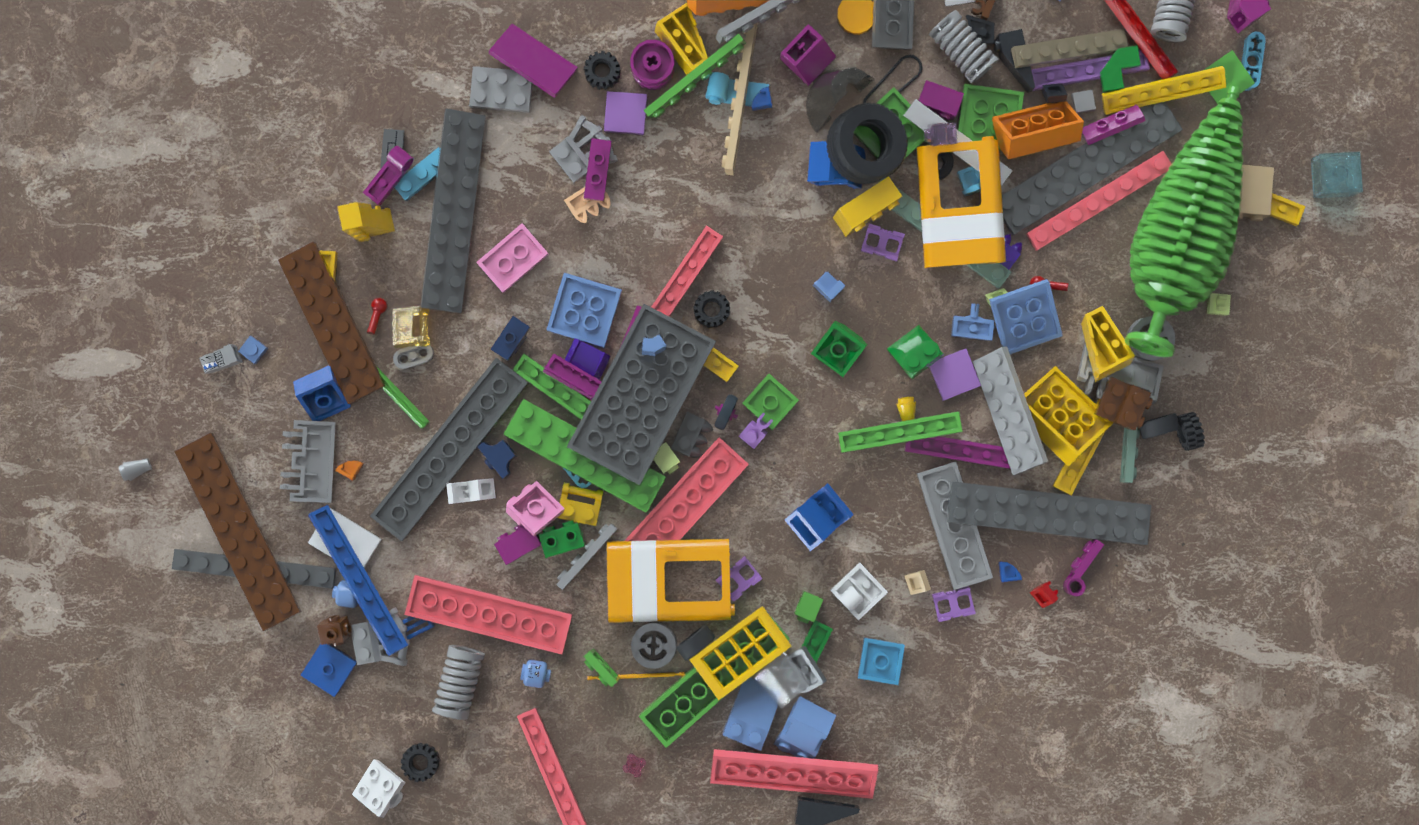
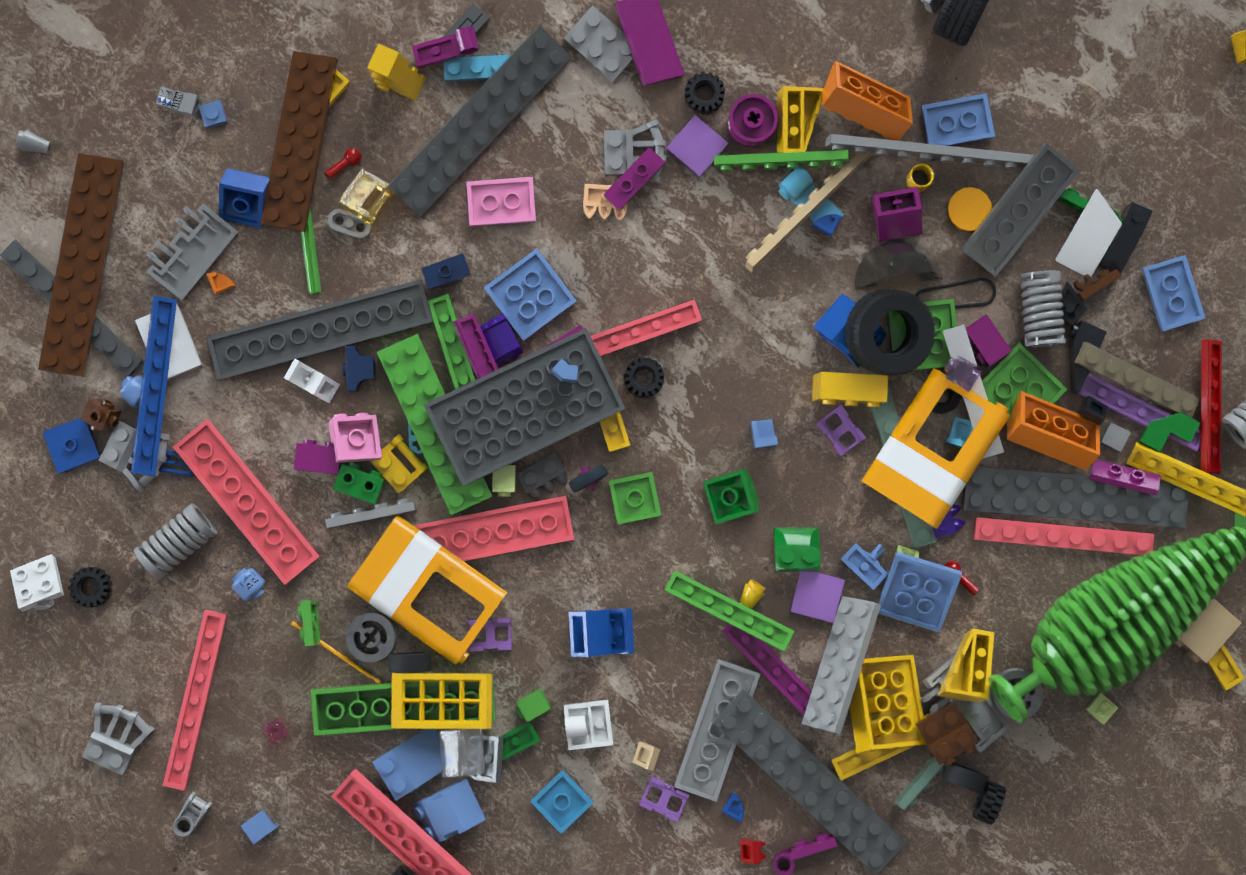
camera: 35 degrees right, 0 degrees up
medium lavender plate [739,412,773,449] -> none
none -> yellow piece [906,164,934,192]

